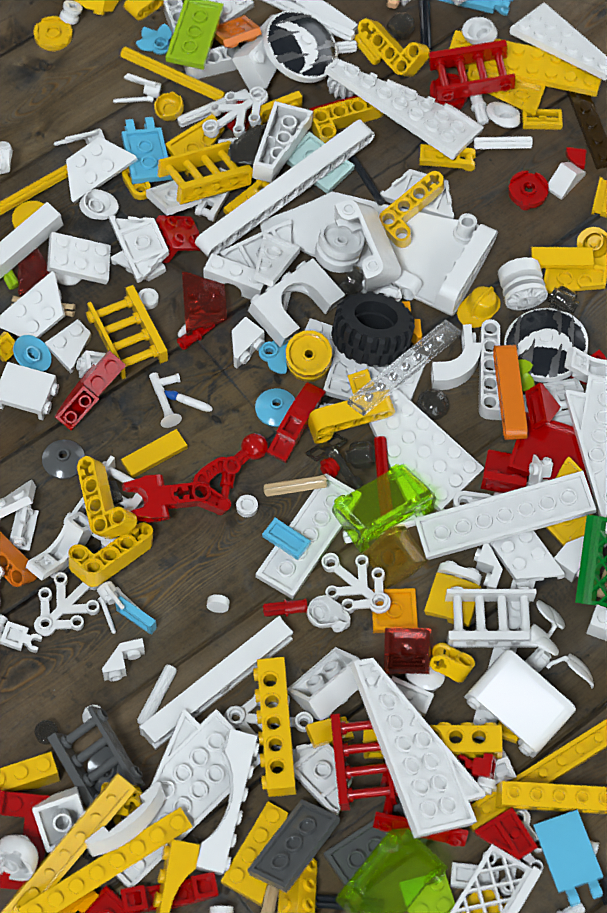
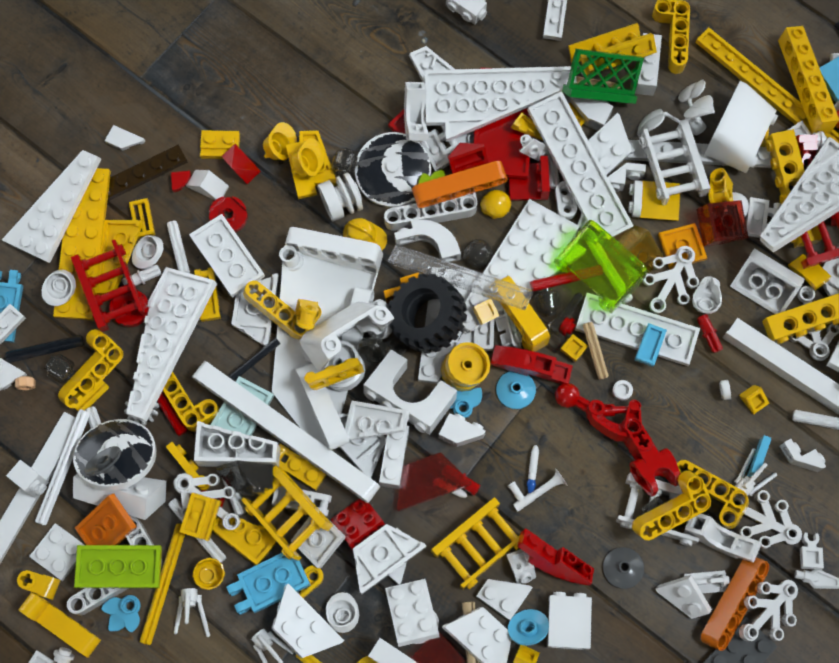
camera: 100 degrees left, 10 degrees up
yellow tile [121,429,188,478] -> none
white tile [138,288,159,310] -> none
none -> dark grey dish [84,446,121,476]
none -> yellow plate [180,492,221,541]
none -> white plate [189,214,265,298]
none -> red slope [221,144,261,185]
none -> yellow piece [291,138,324,177]
none -> yellow piece [295,299,318,329]
none -> white beam [296,363,350,450]
none -> yellow plate [304,358,364,390]
none -> yellow hair [480,190,511,219]
none -> yellow plate [560,334,588,363]
none -> yellow slope [739,385,770,414]

